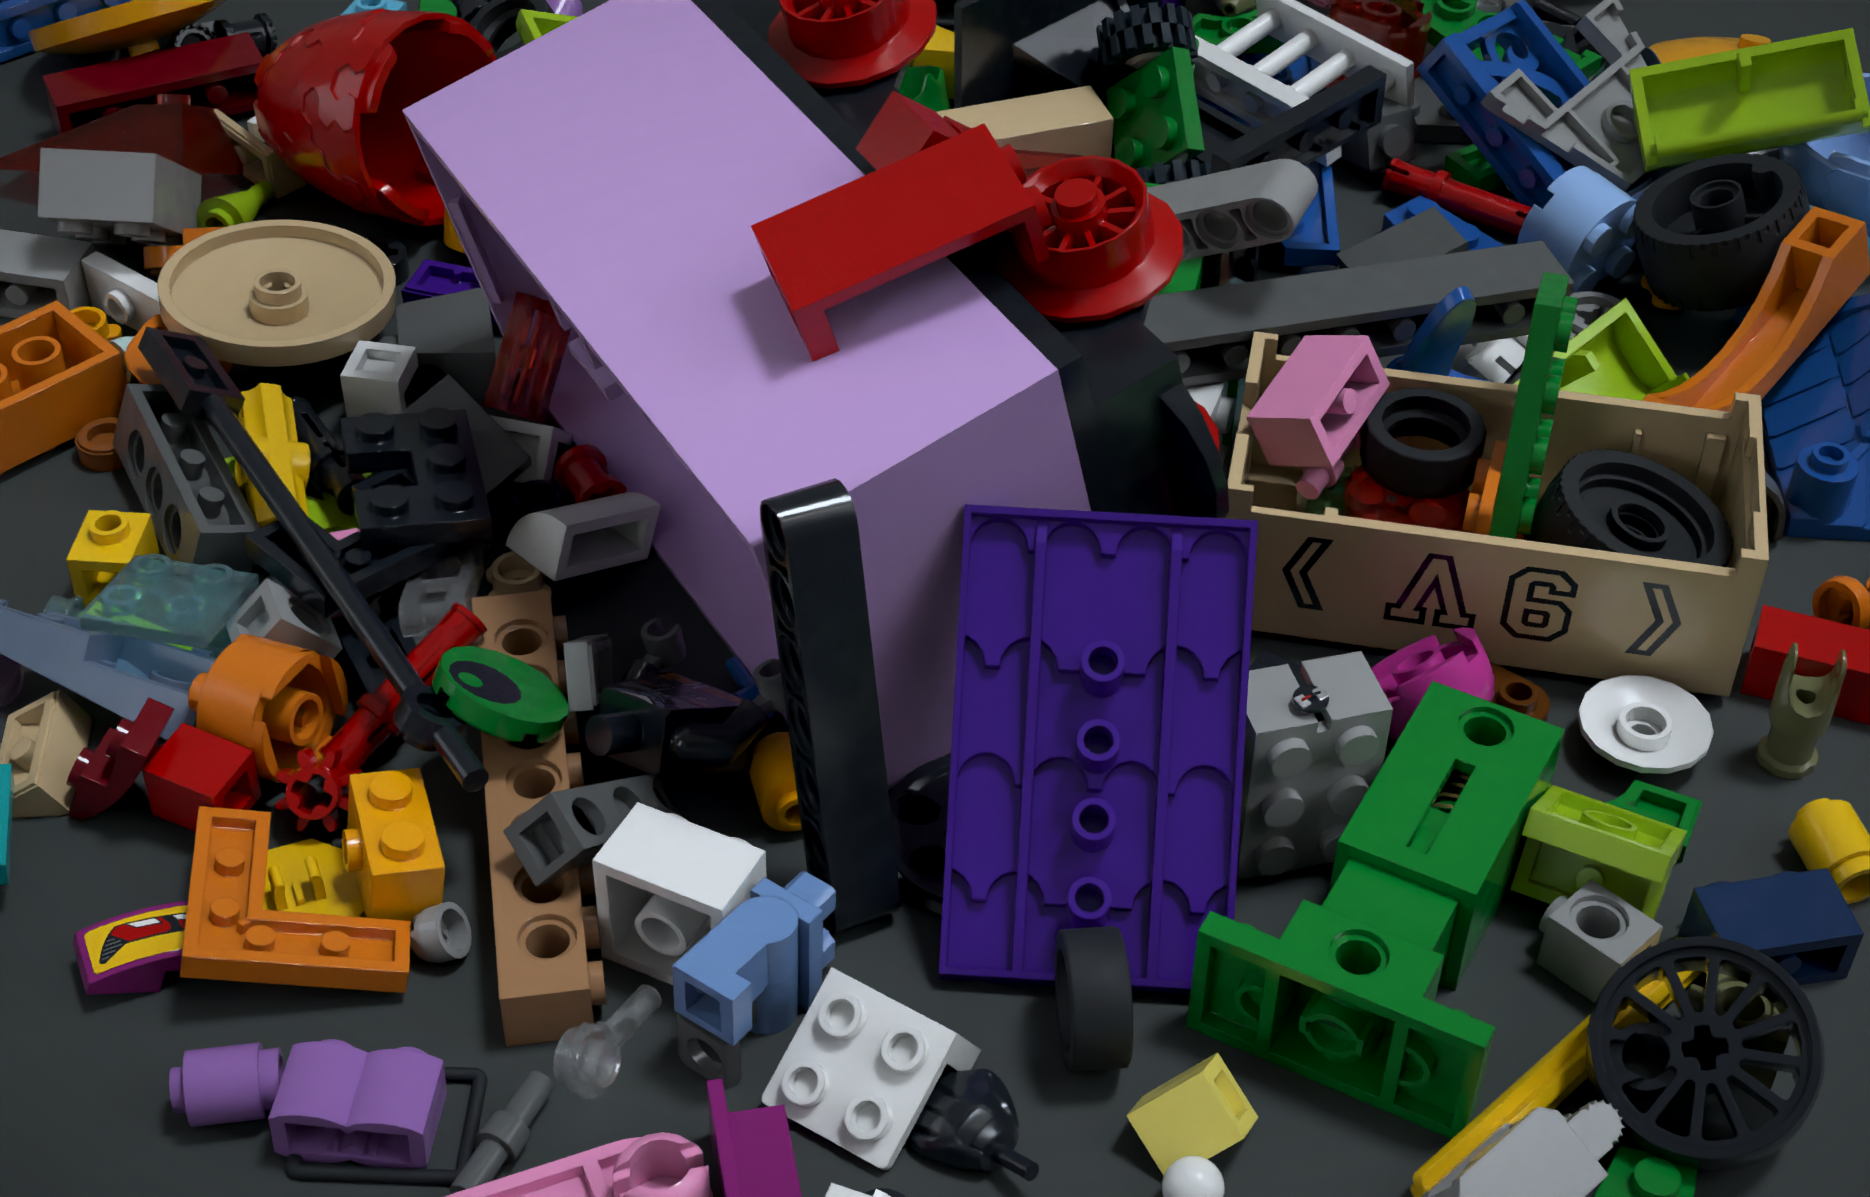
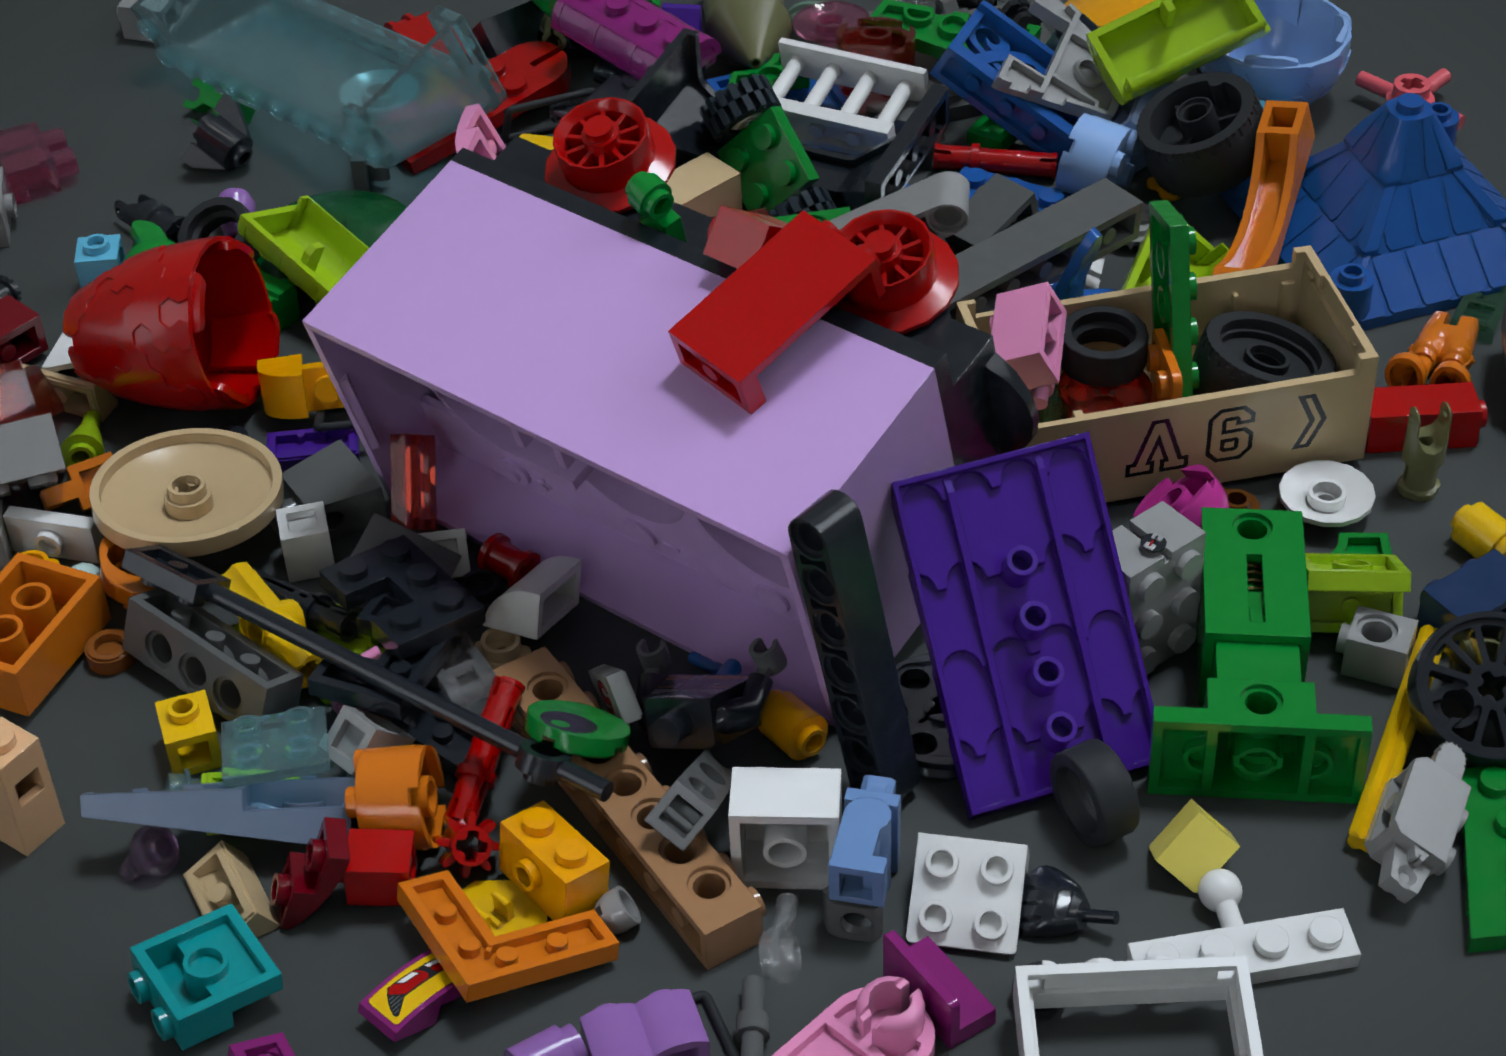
camera: 20 degrees left, 0 degrees up
none -> green plate [625,171,687,243]

